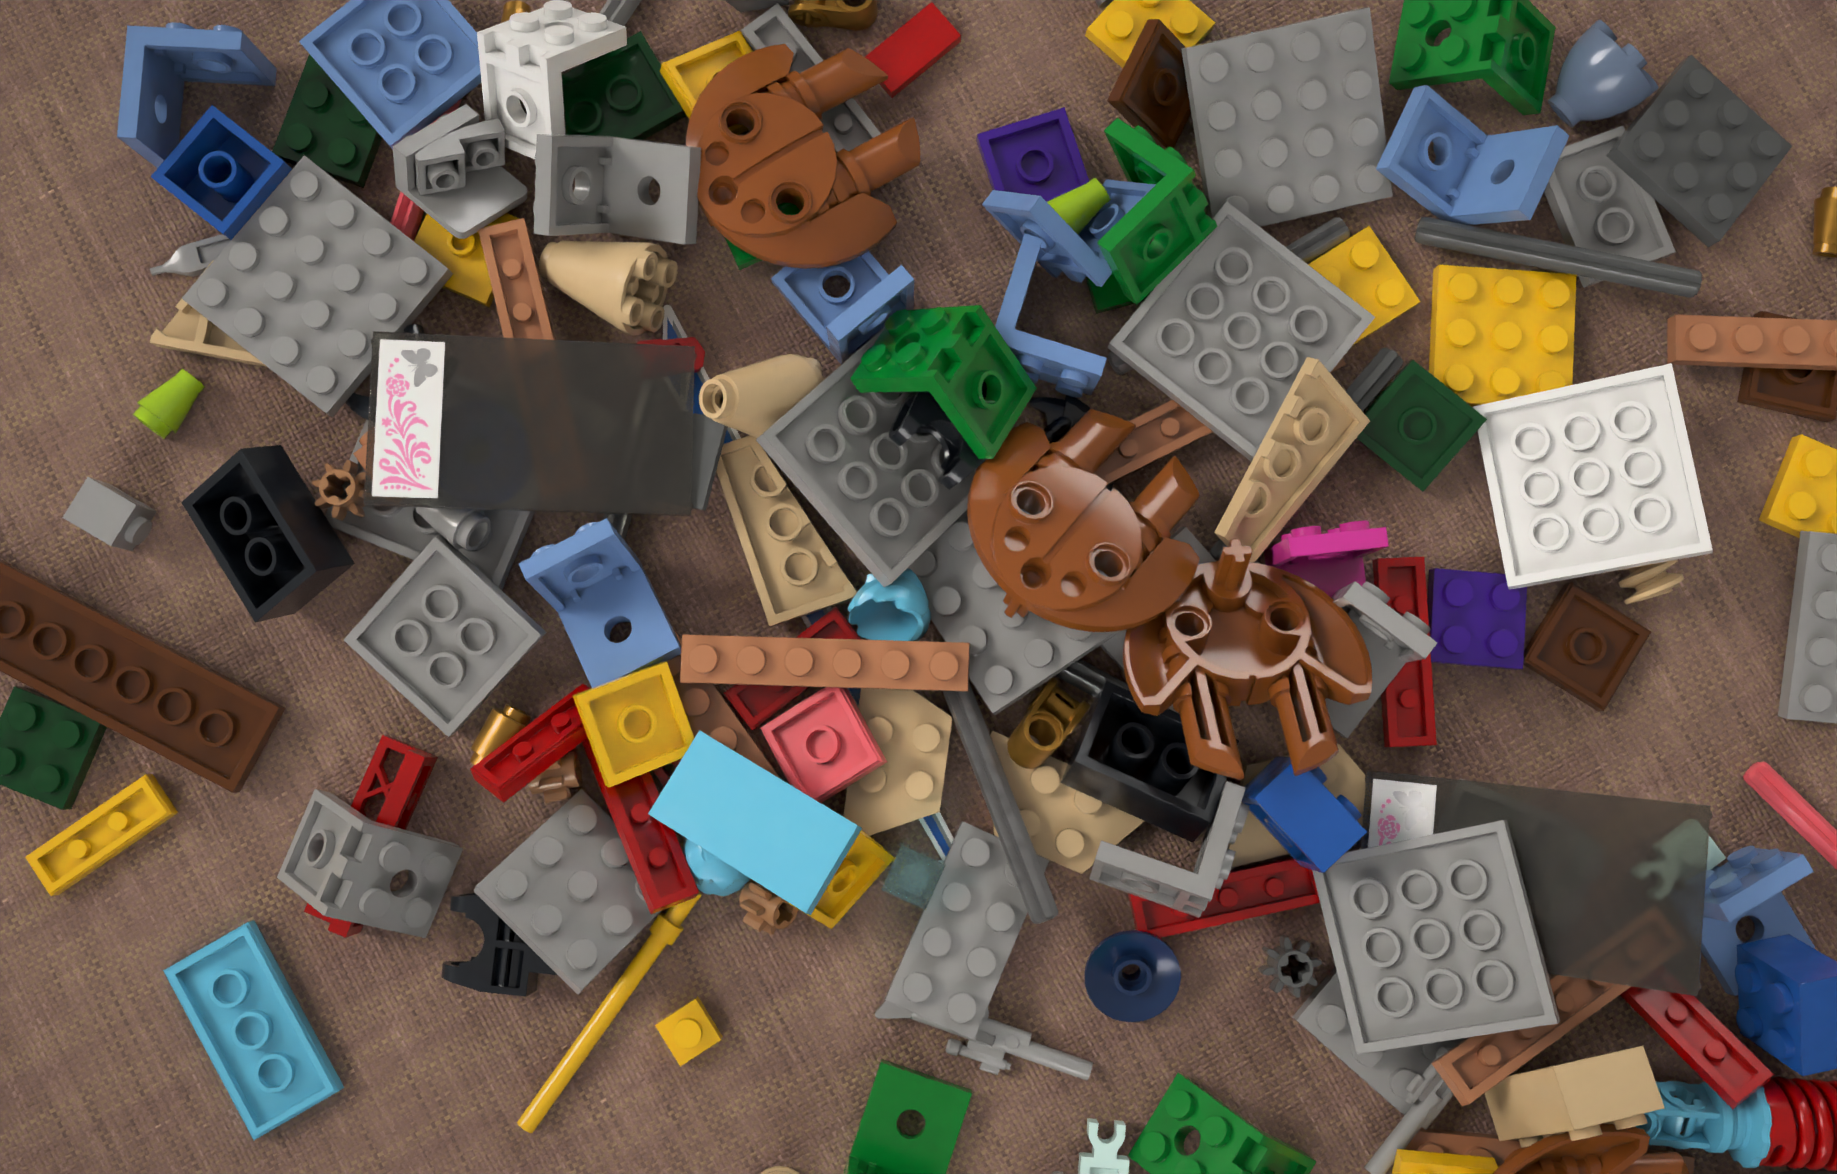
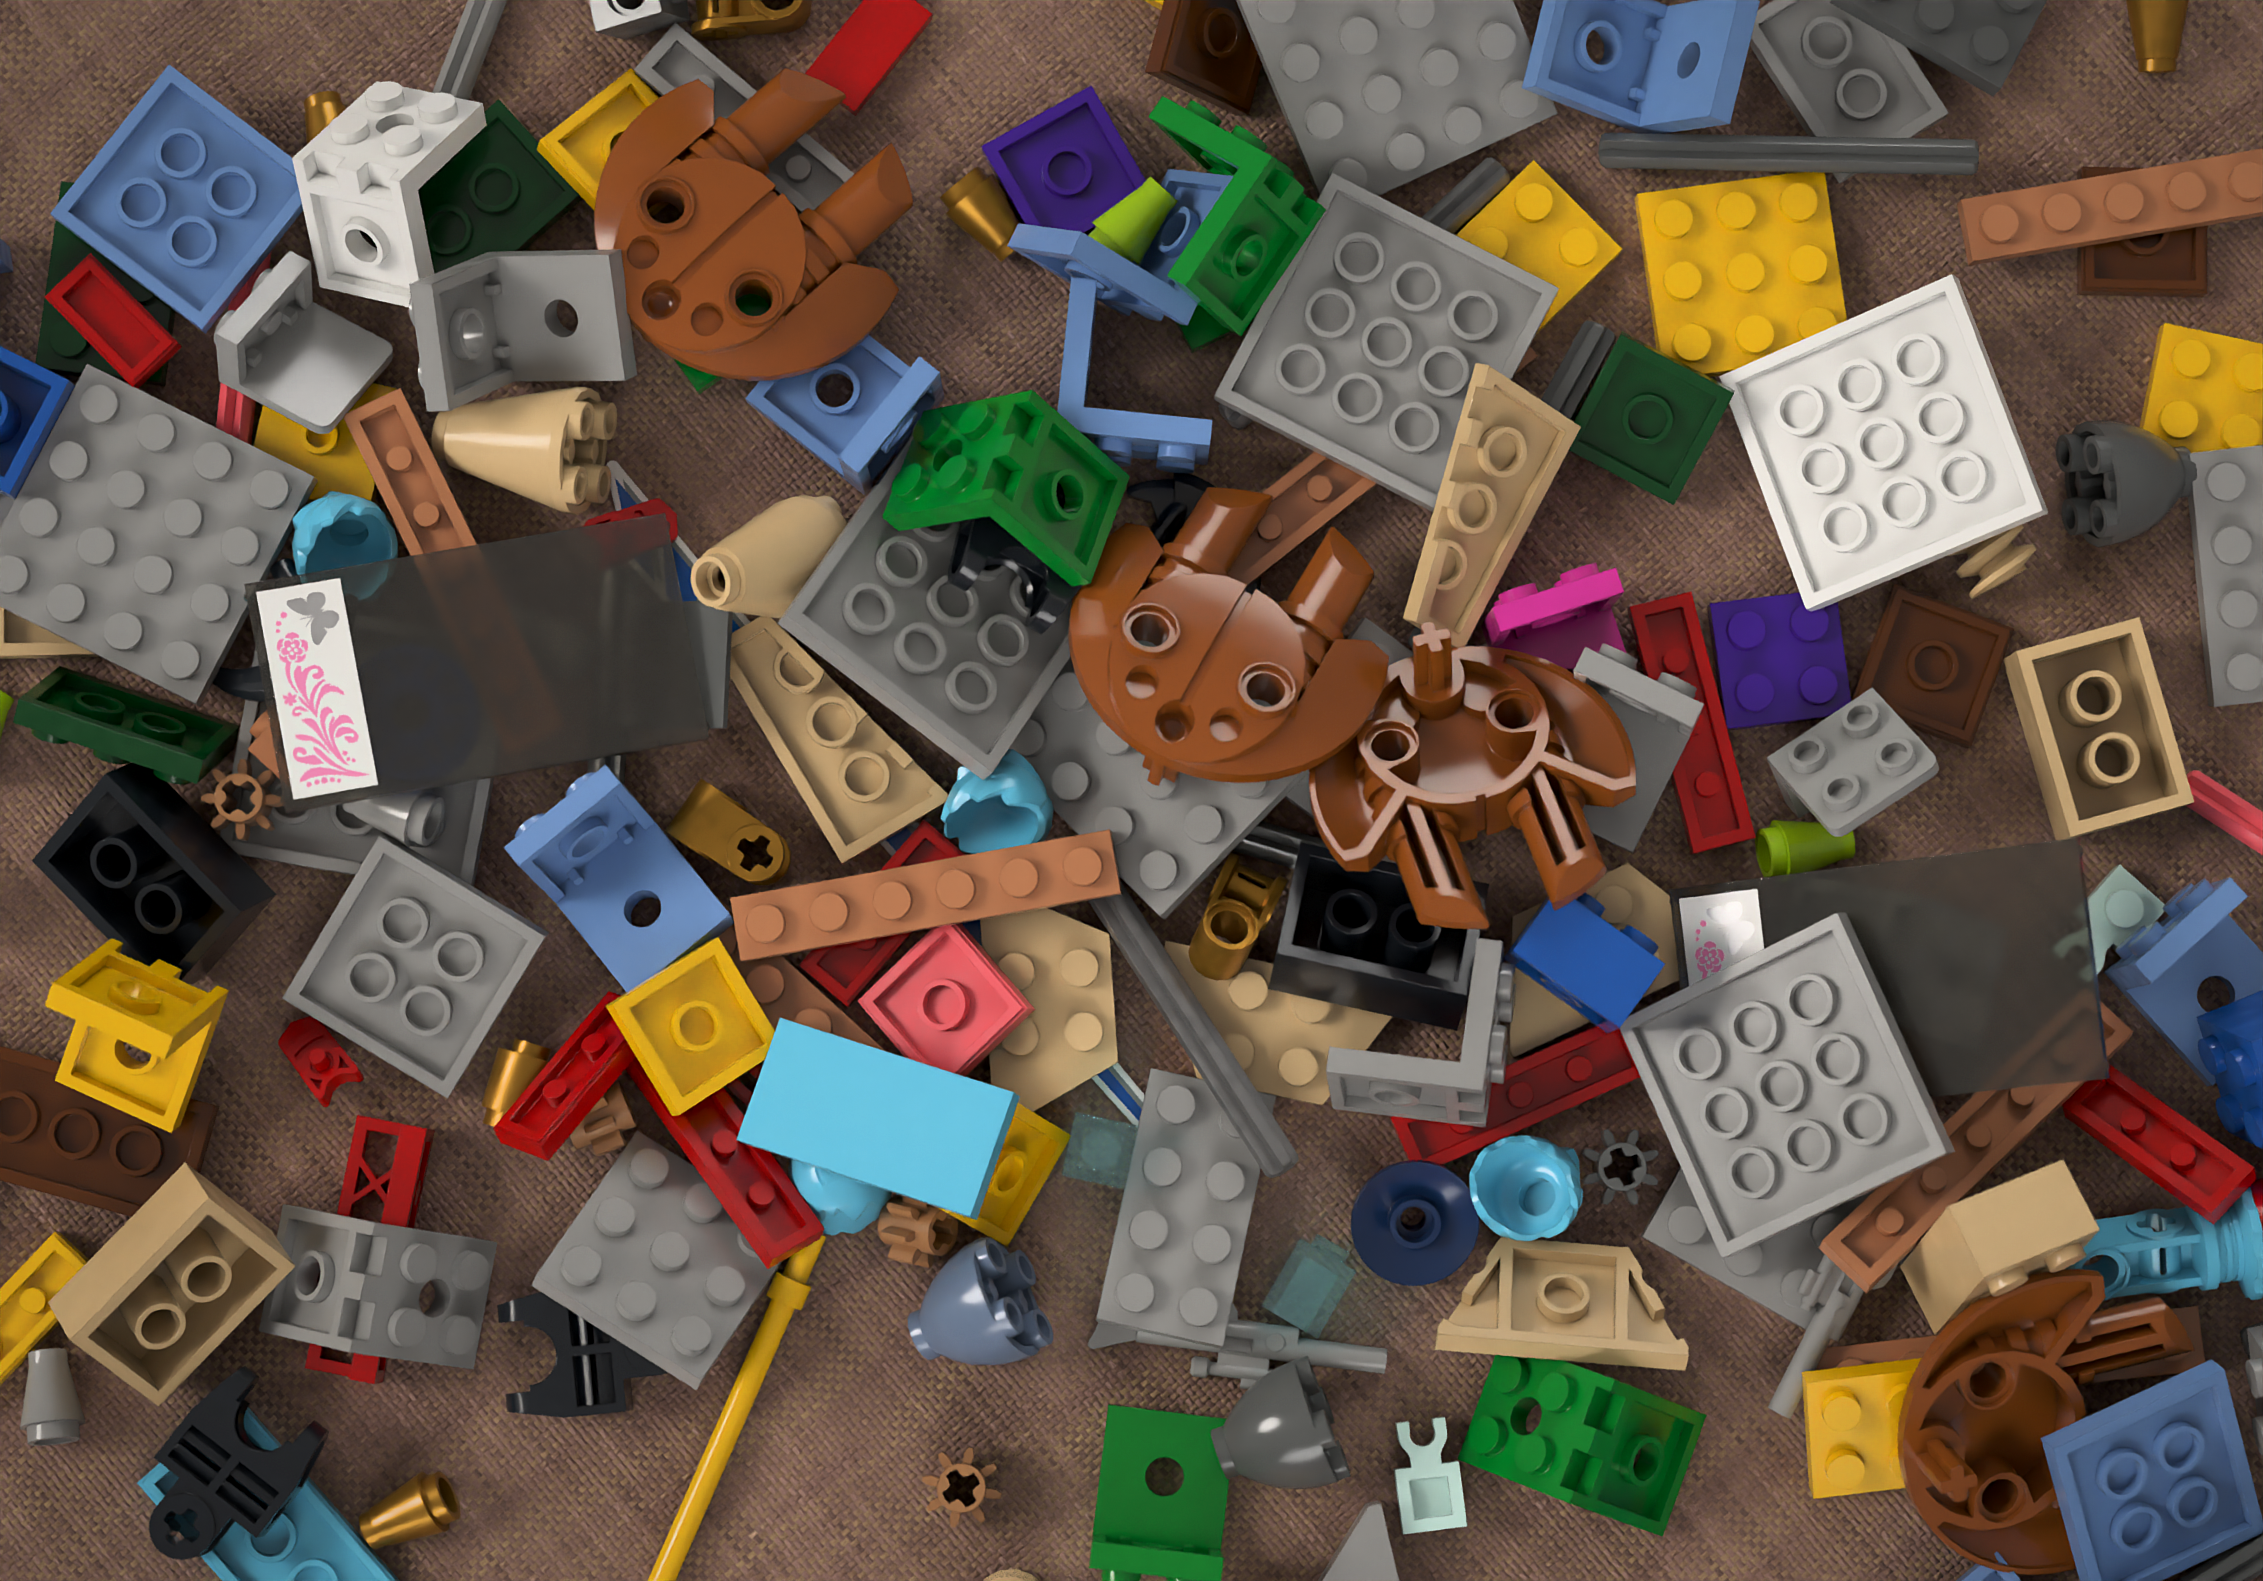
camera: 10 degrees left, 0 degrees up
light grey slope [415,118,505,195] -> none
yellow plate [655,996,723,1066] -> none
none -> dark green plate [13,666,240,785]
none -> light grey cone [20,1348,86,1446]
none -> yellow bracket [44,938,229,1133]
none -> red tile [45,253,182,389]
none -> tan brick [48,1162,296,1407]
none -> black piece [149,1366,329,1560]
none -> red piece [278,1016,364,1107]
none -> medium azure hair [292,491,398,605]
none -> pearl gold cone [359,1471,461,1550]
none -> pearl gold piece [665,778,791,886]
none -> sand blue piece [908,1237,1053,1365]
none -> medium nougat gear [922,1446,1002,1528]
none -> pearl gold cone [939,166,1021,262]
none -> dark grey piece [1210,1356,1351,1489]
none -> clear light blue brick [1260,1234,1356,1339]
none -> tan wing [1435,1237,1689,1371]
none -> medium azure hair [1469,1135,1583,1241]
none -> lime cone [1755,820,1855,883]
none -> light grey bracket [1767,688,1939,837]
none -> tan brick [2003,617,2194,843]
none -> dark grey piece [2056,420,2197,548]

